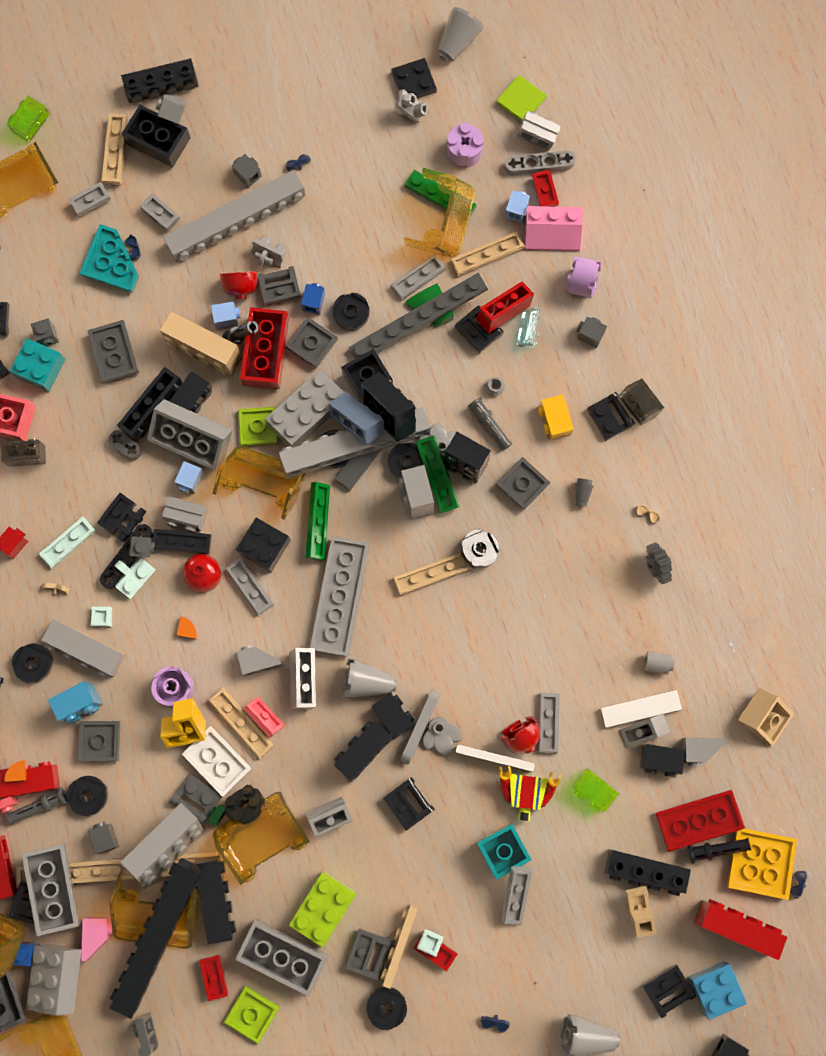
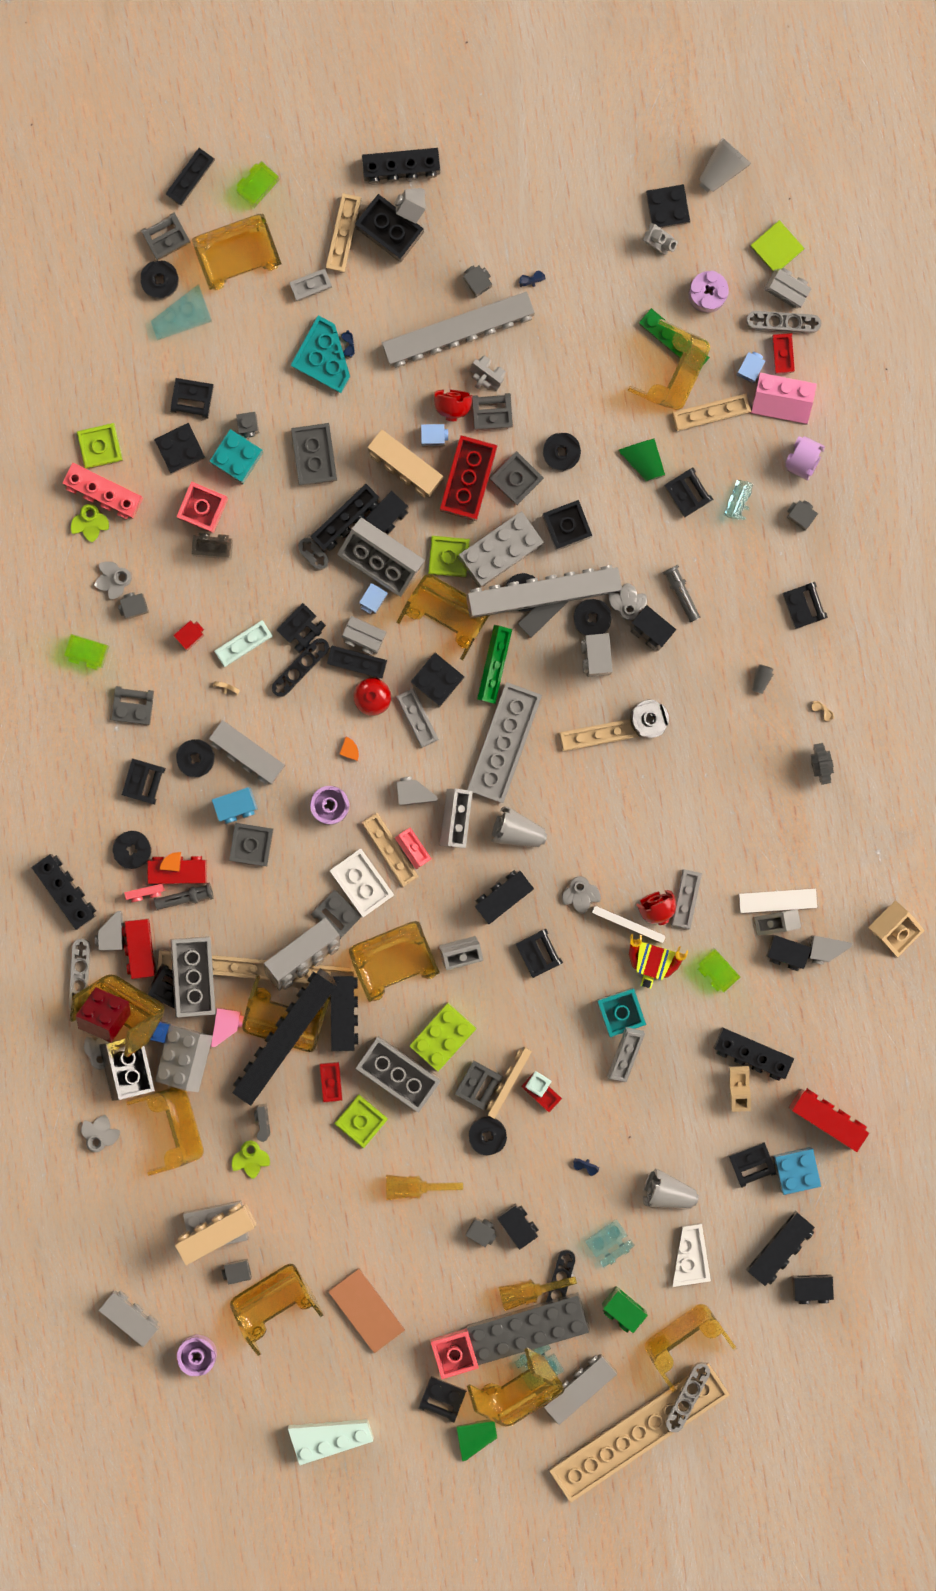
camera: 10 degrees right, 10 degrees up
black plate [67,776,108,816] -> none
dark grey brick [88,821,119,854] -> none
light aqua tile [90,607,112,627] -> none
light aqua plate [114,557,156,599] -> none
dark grey brick [129,536,154,557] -> none
light grey plate [140,193,180,231] -> none
yellow brick [160,698,206,748] -> none
dark green plate [208,805,226,826] -> none
black pin [222,321,258,344] -> none
black plate [225,785,265,825] -> none
blue brick [301,283,325,314] -> none
sand blue brick [328,392,384,445] -> none
dark grey plate [348,272,488,359] -> none
black brick [361,372,416,442] -> none
black brick [372,693,414,740] -> none
light grey tile [391,254,446,301] -> none
light grey beam [400,690,440,764] -> none
green plate [416,435,460,513] -> none
red brick [476,281,534,333] -> none
light grey plate [486,377,505,396] -> none
dark grey plate [496,457,550,510] -> none
yellow brick [538,394,574,440] -> none
clear smoke brick [618,379,665,426] -> none
light grey brick [644,651,674,675] -> none
red tile [655,789,746,852] -> none
black pin [688,838,751,864] -> none
yellow plate [727,829,797,900] -> none
dark blue piece [790,871,807,899] -> none

